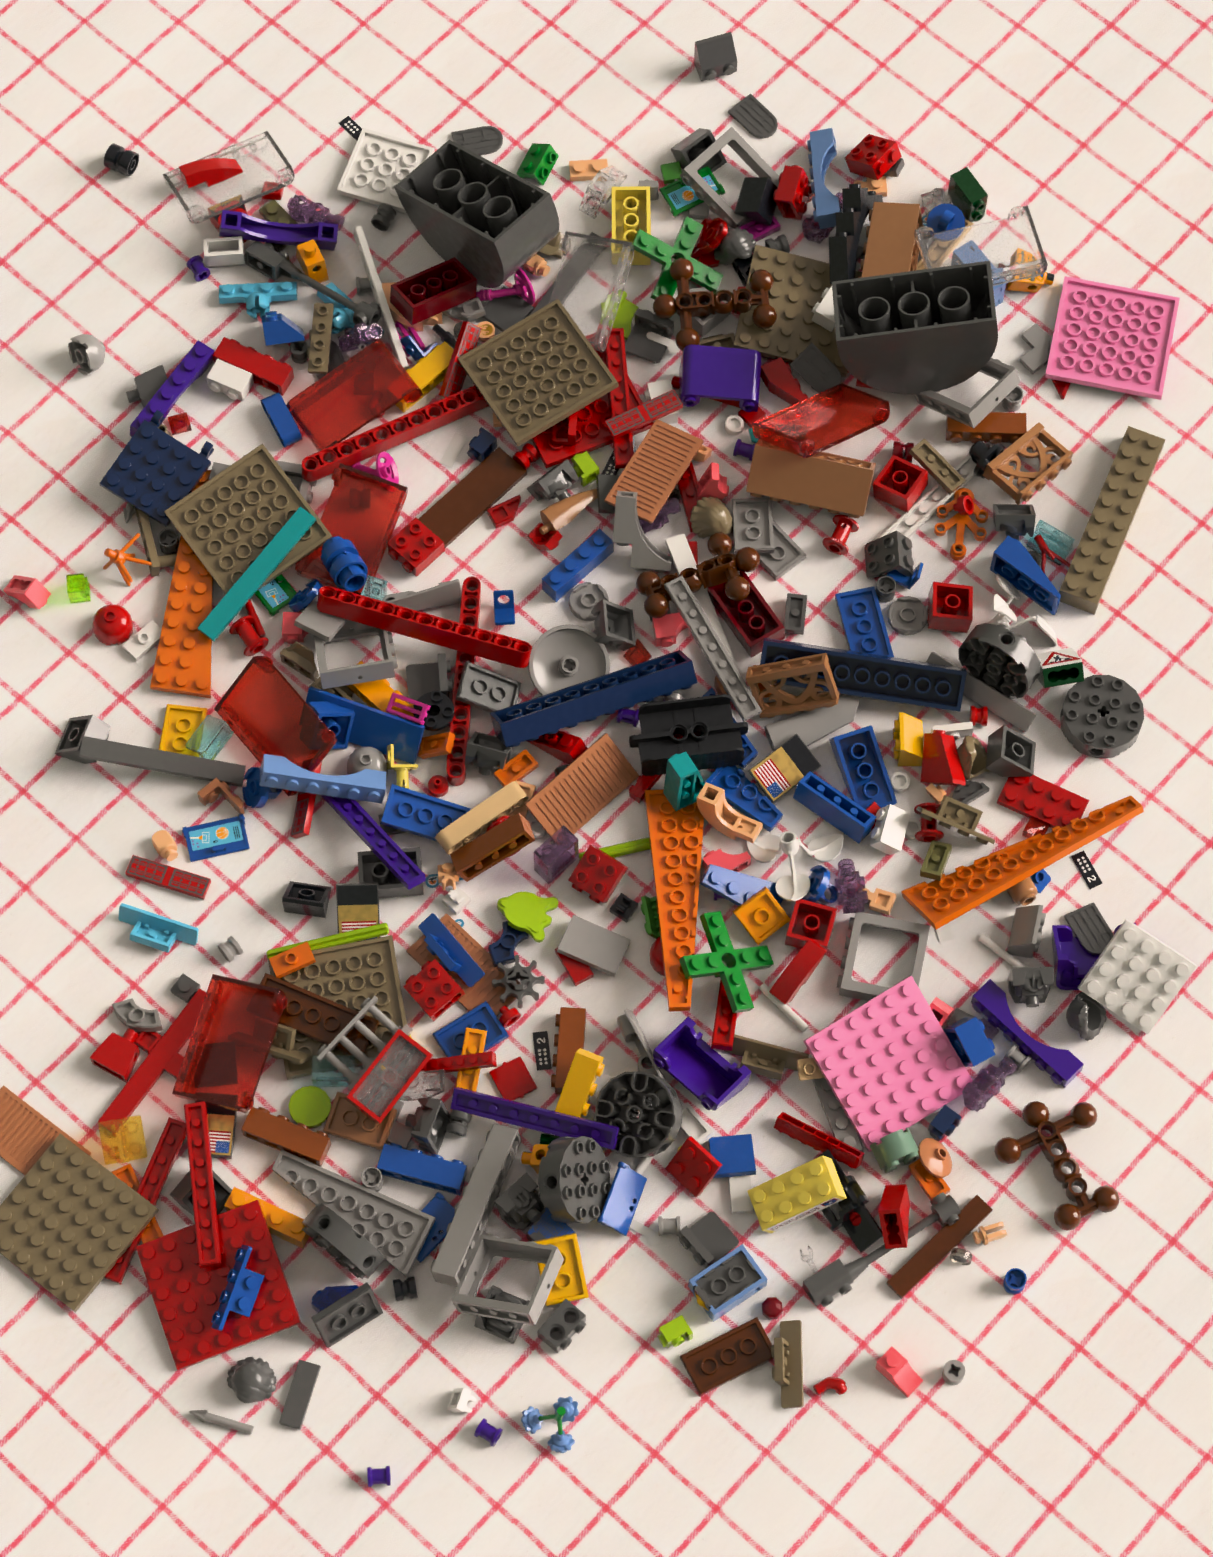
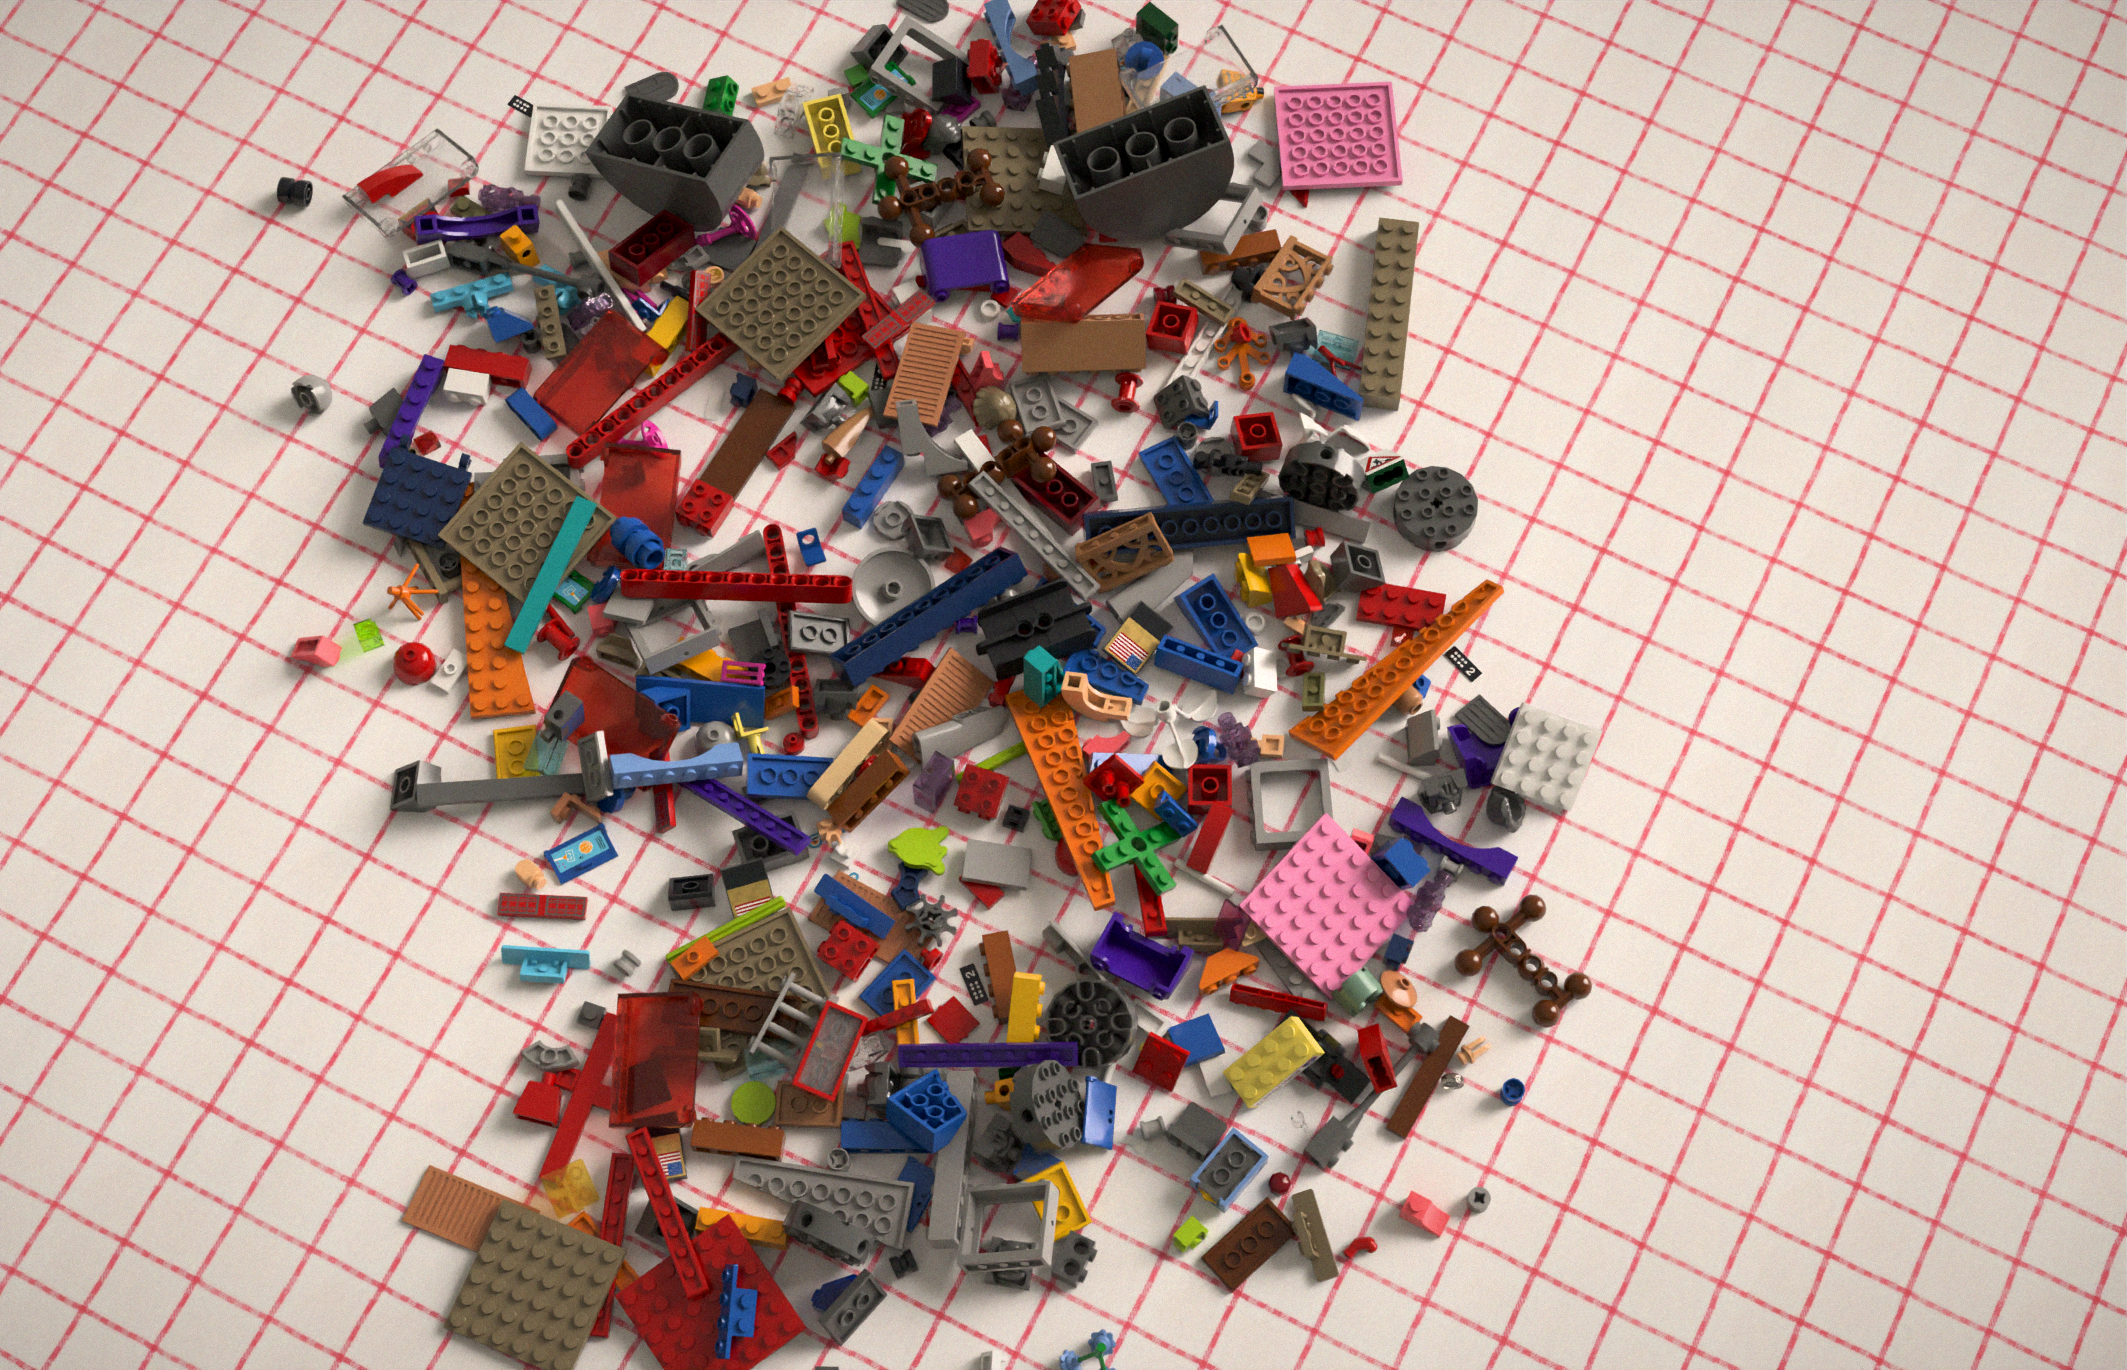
camera: 15 degrees left, 0 degrees up
none -> dark grey torso [540,690,585,743]
none -> light grey tile [577,731,614,804]
none -> blue wedge [886,1068,967,1154]
none -> light grey panel [911,705,1010,772]
none -> red plate [1083,753,1145,808]
none -> blue bracket [1153,790,1198,838]
none -> black torso [1193,451,1262,477]
none -> orange slope [1198,948,1259,996]
none -> clear pink piece [1213,899,1251,951]
none -> dark tan tile [1229,471,1270,505]
none -> orange tile [1247,533,1296,567]

